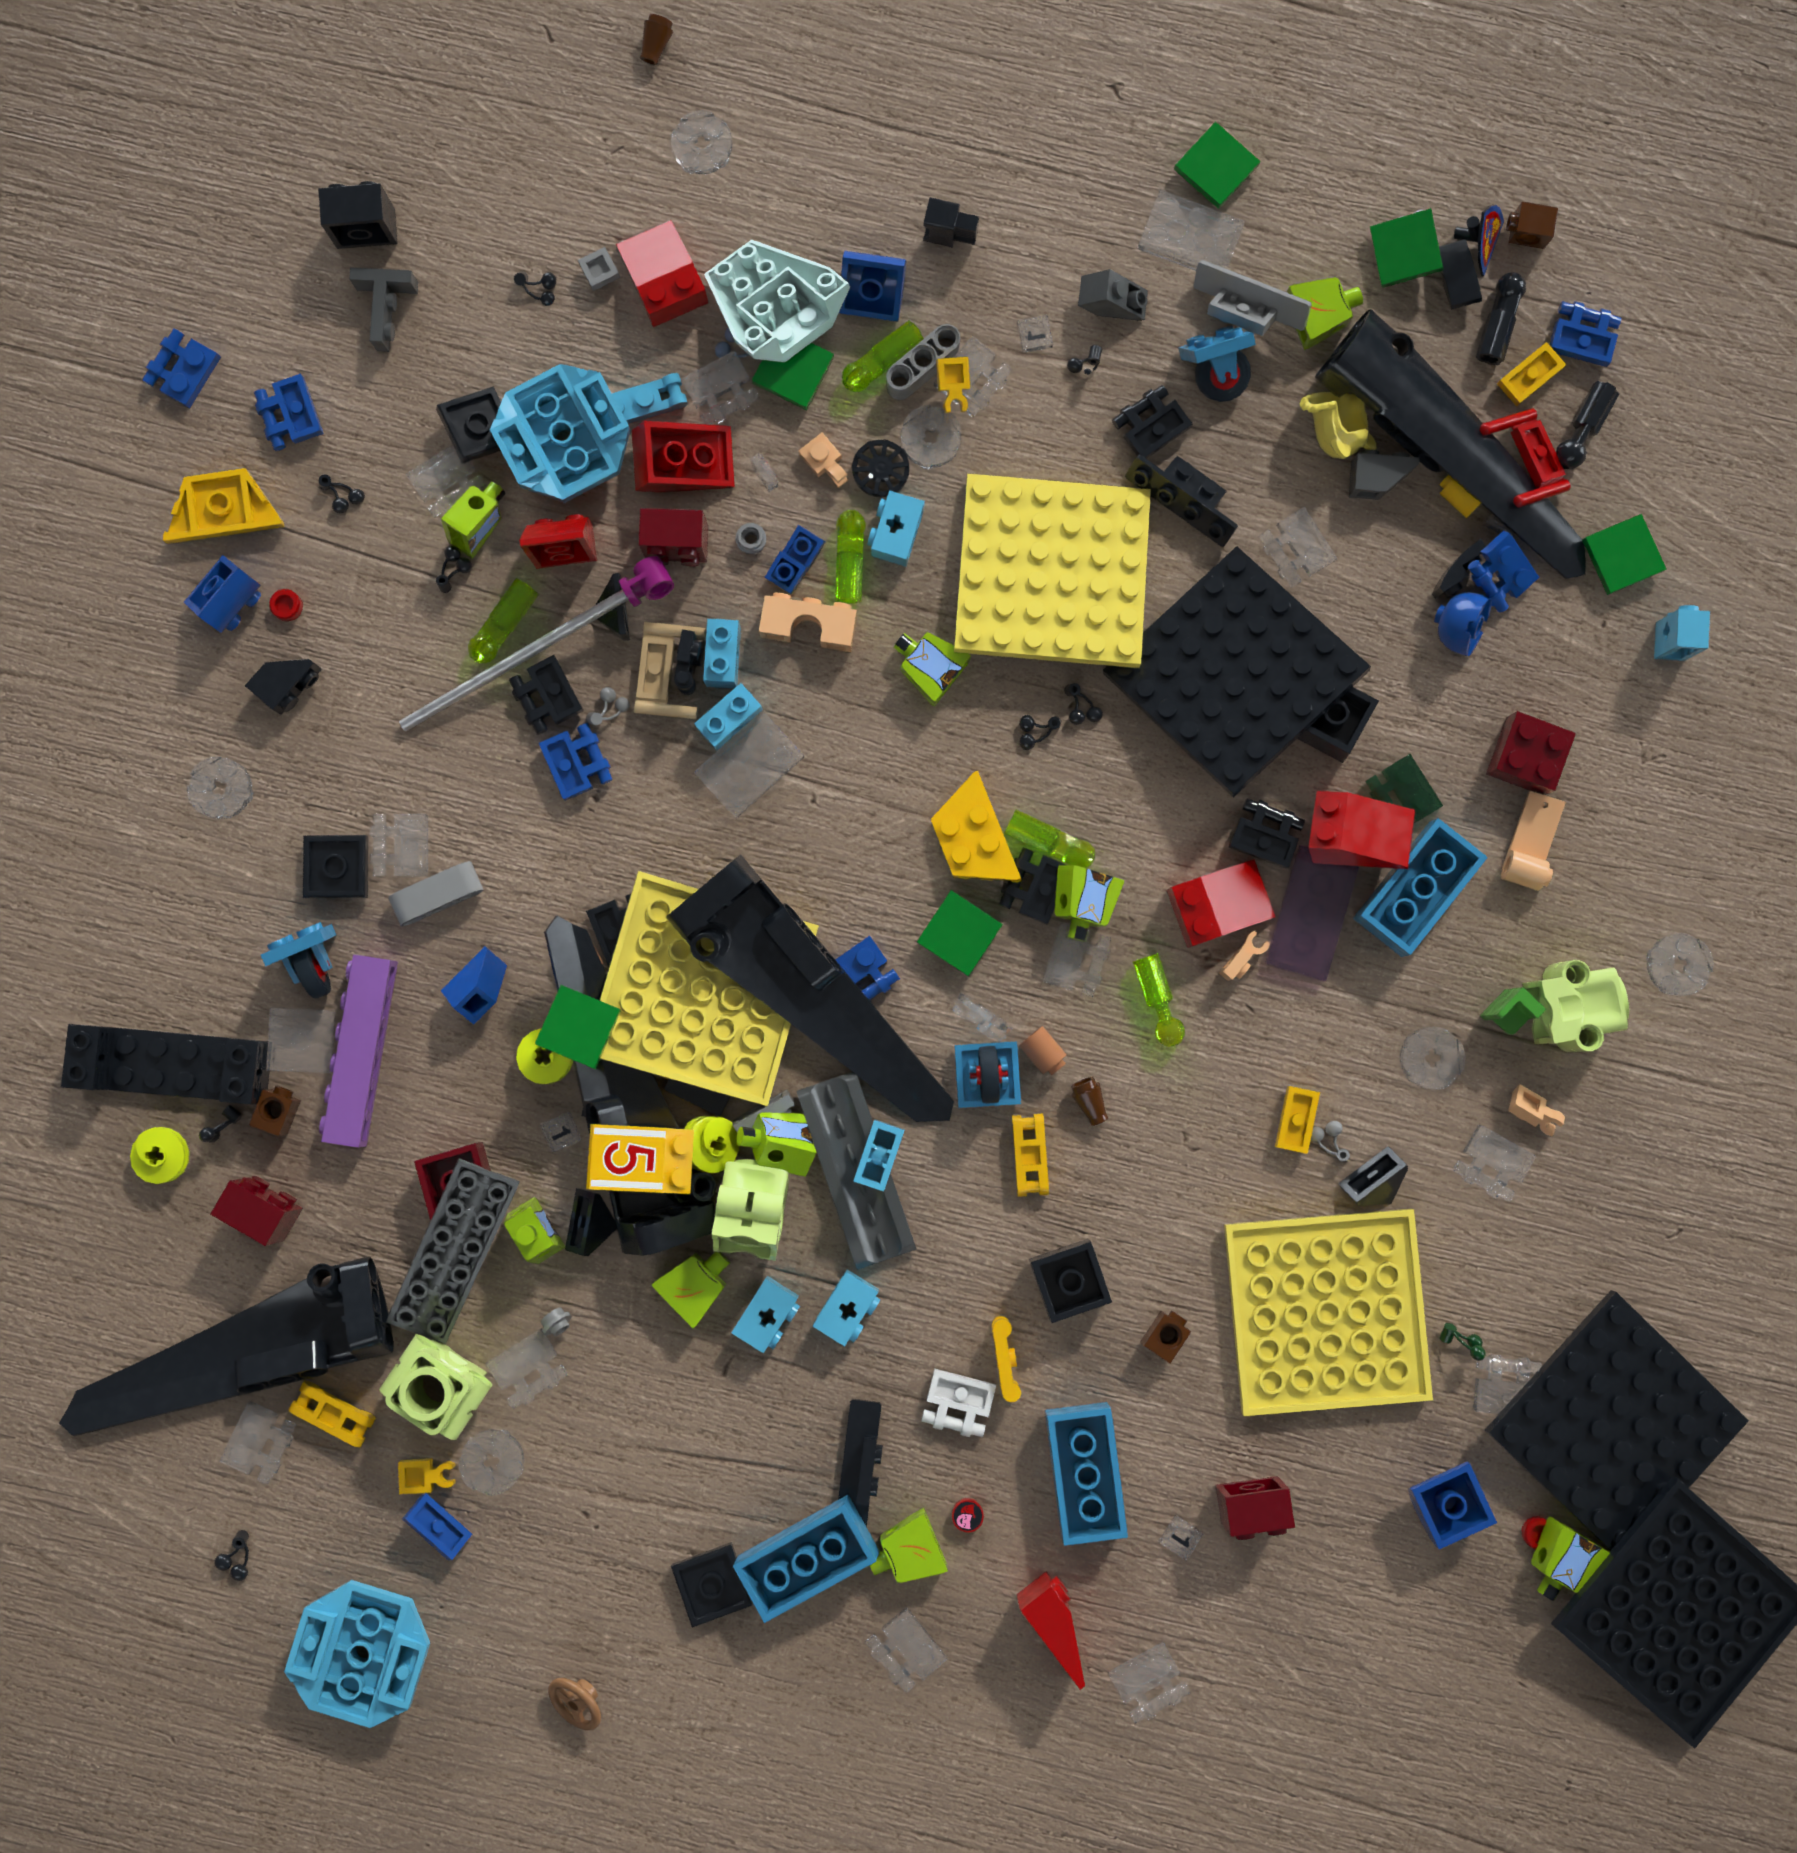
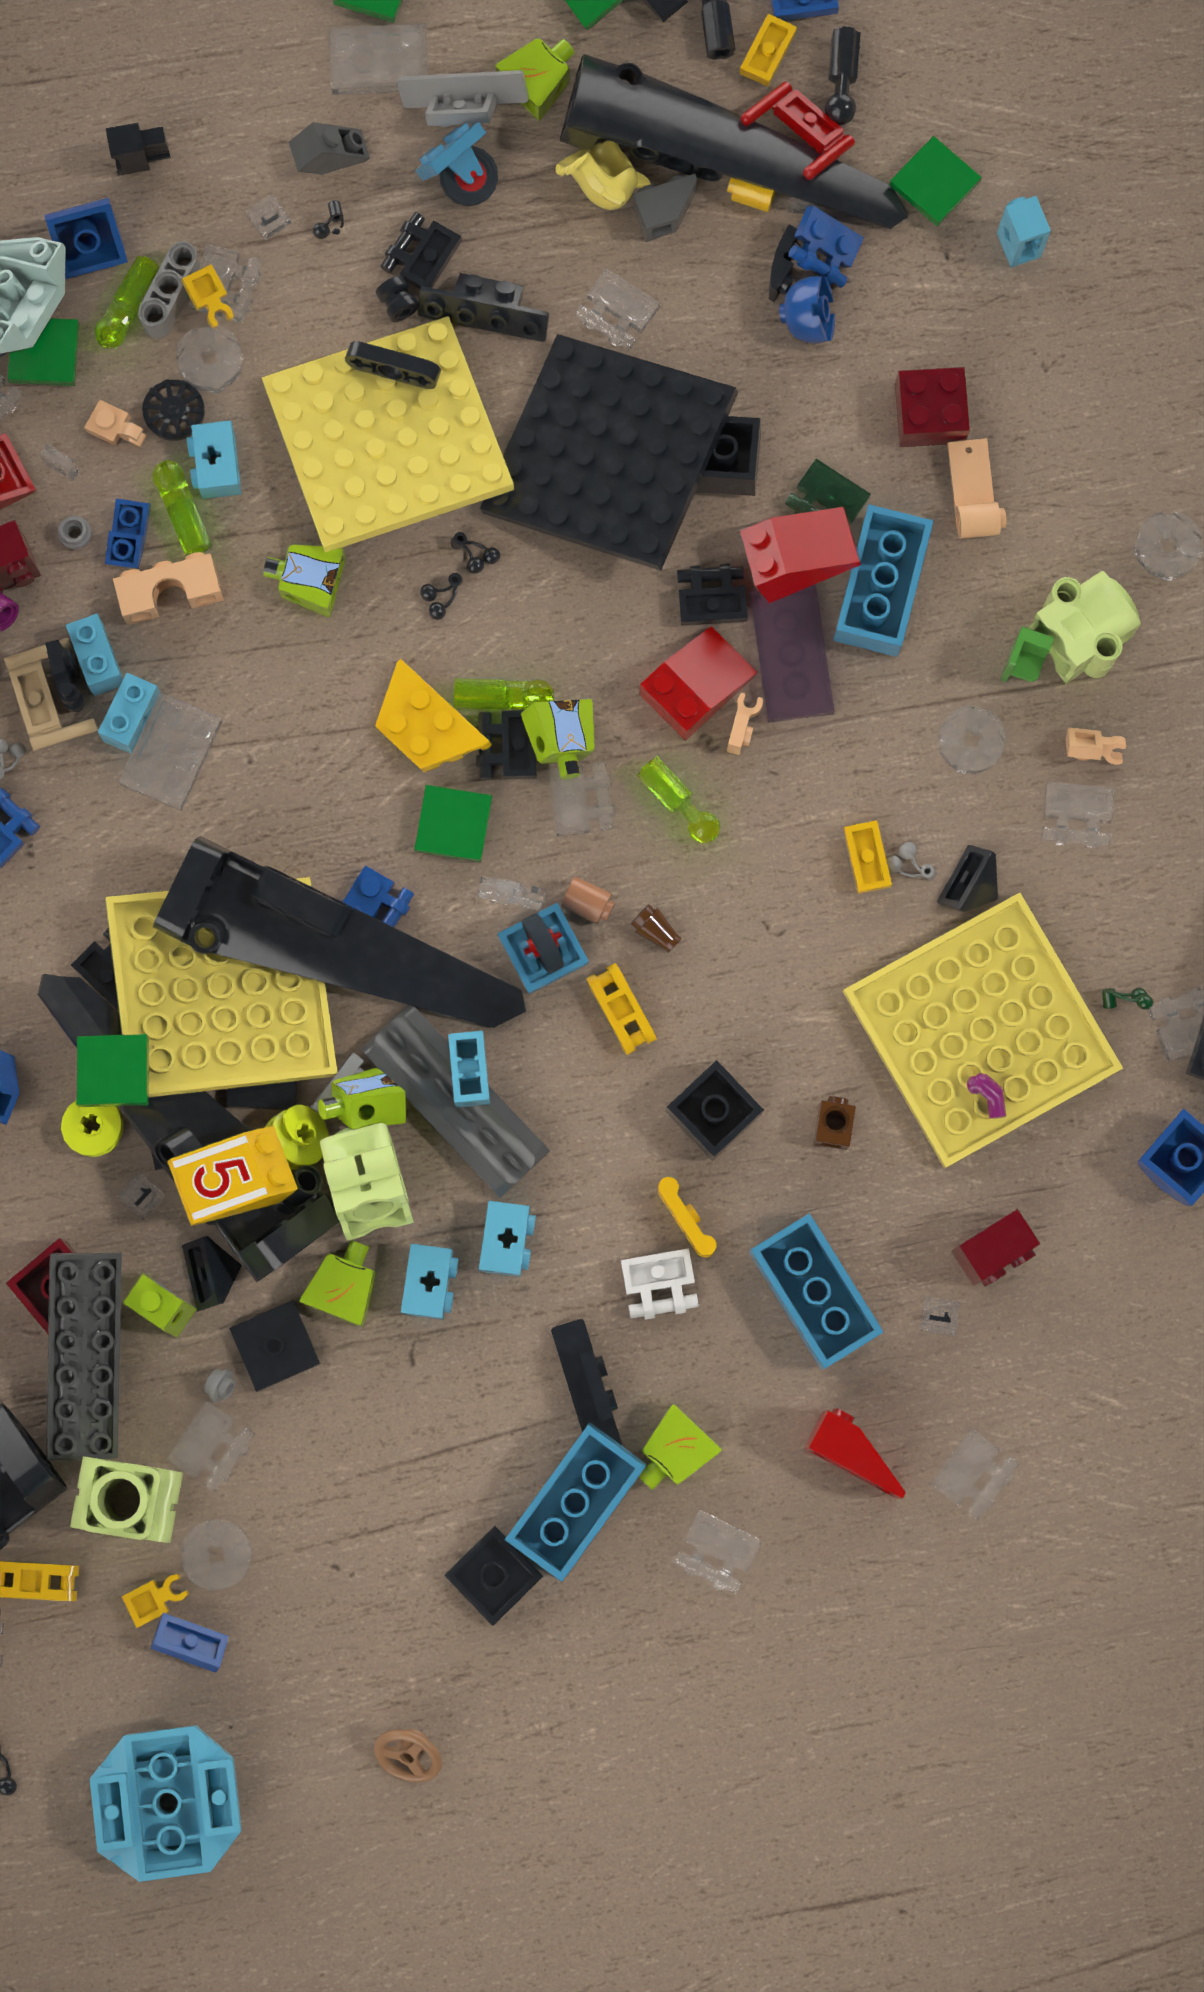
camera: 25 degrees left, 5 degrees down
tile [952,1498,984,1532] -> none
none -> black plate [229,1300,321,1392]
none -> black beam [345,341,441,389]
none -> black wheel [375,275,420,322]
none -> magenta arm [967,1073,1006,1119]

